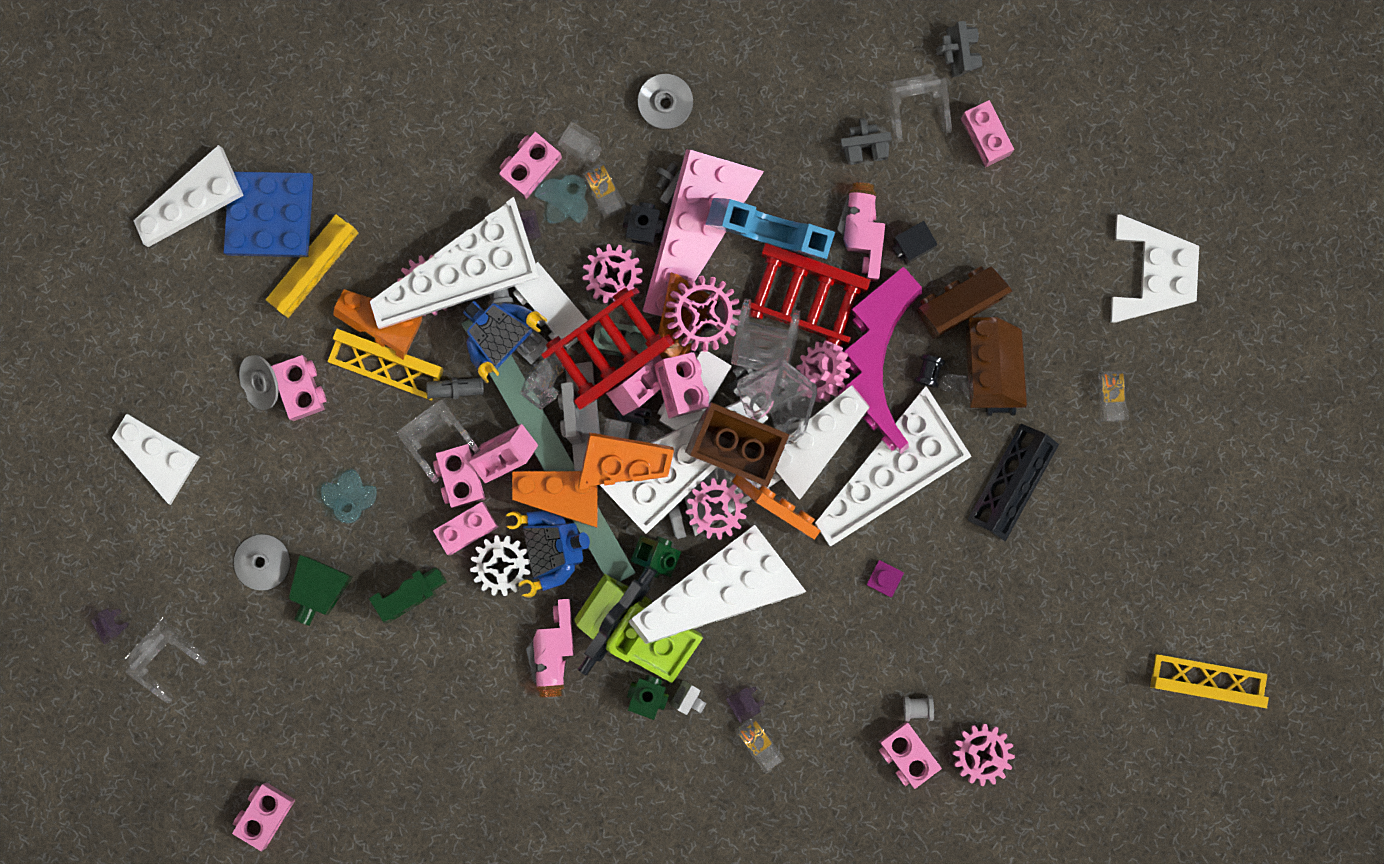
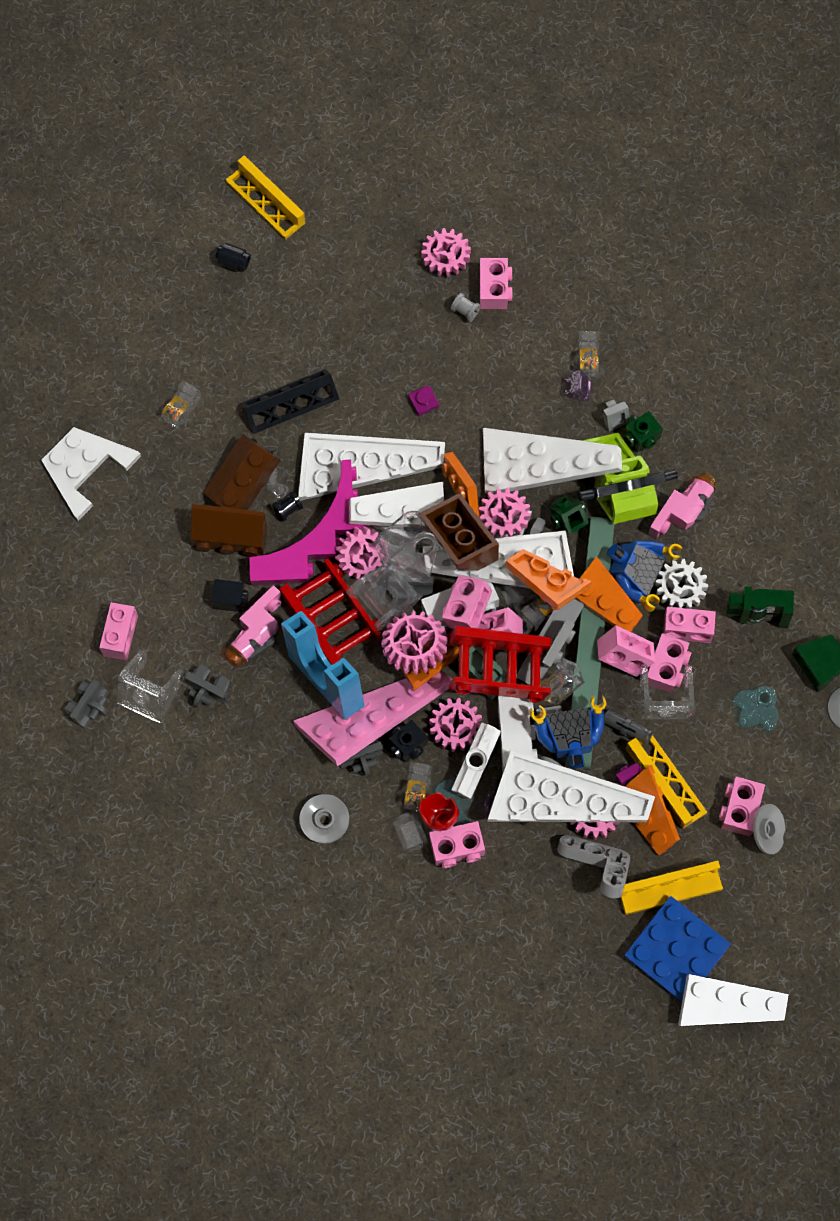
camera: 140 degrees left, 15 degrees down
none -> black brick [215,242,251,271]
none -> red hair [418,792,460,832]
none -> white piece [451,723,501,800]
none -> light grey beam [557,835,630,898]
none -> magenta plate [616,763,643,787]

